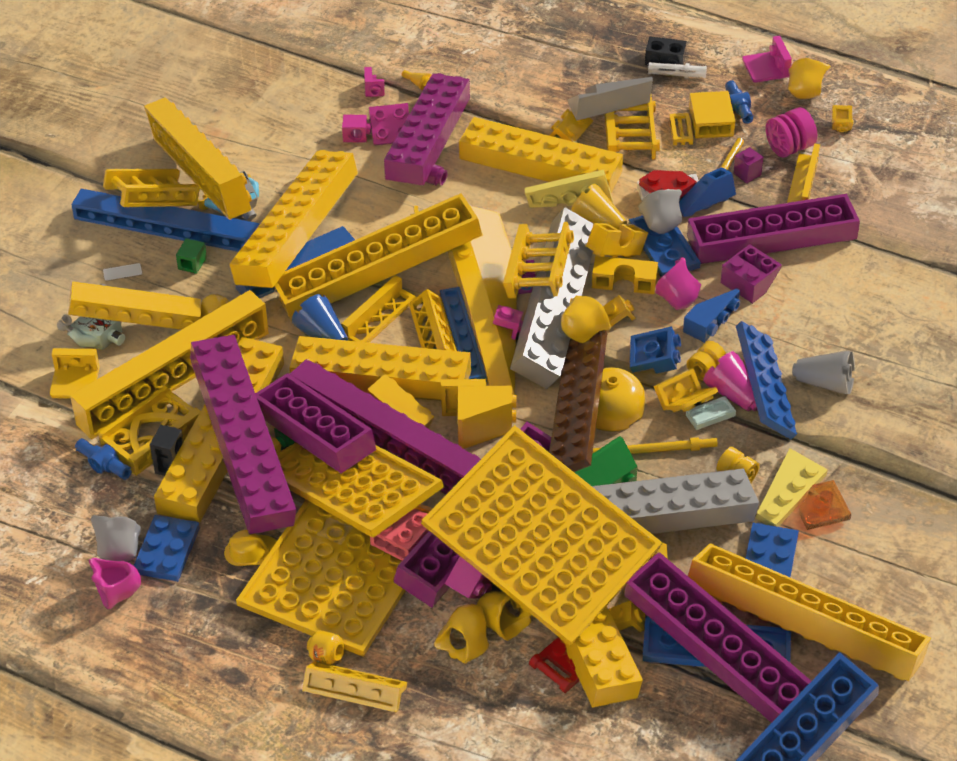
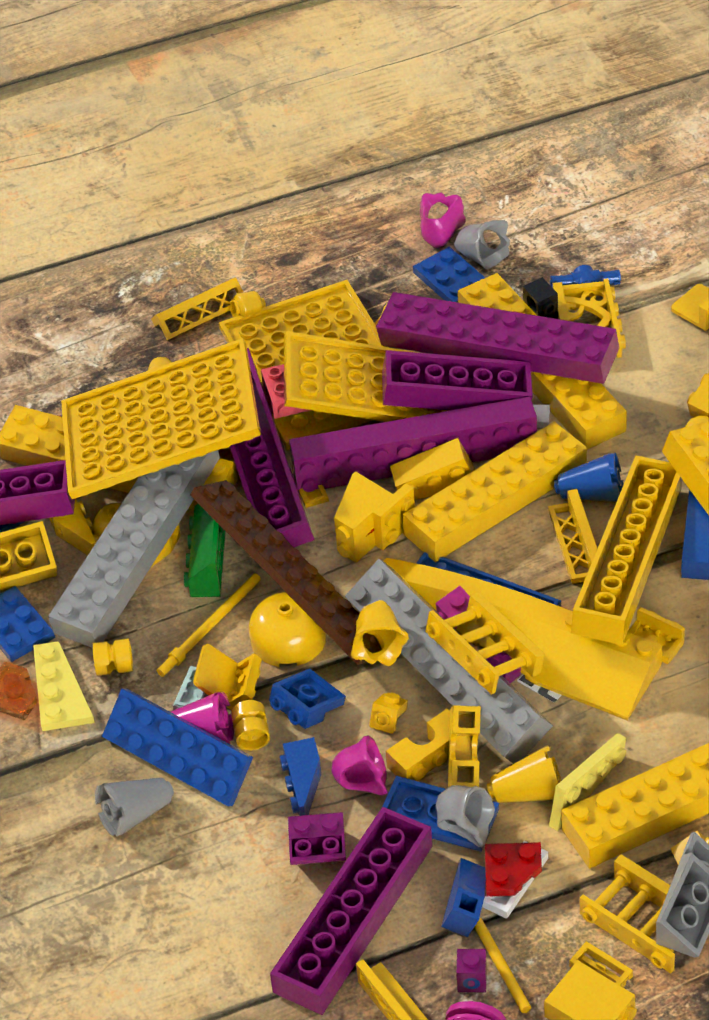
camera: 135 degrees right, 0 degrees up
yellow brick [70,290,269,440] -> none
yellow fence [409,289,457,351] -> none

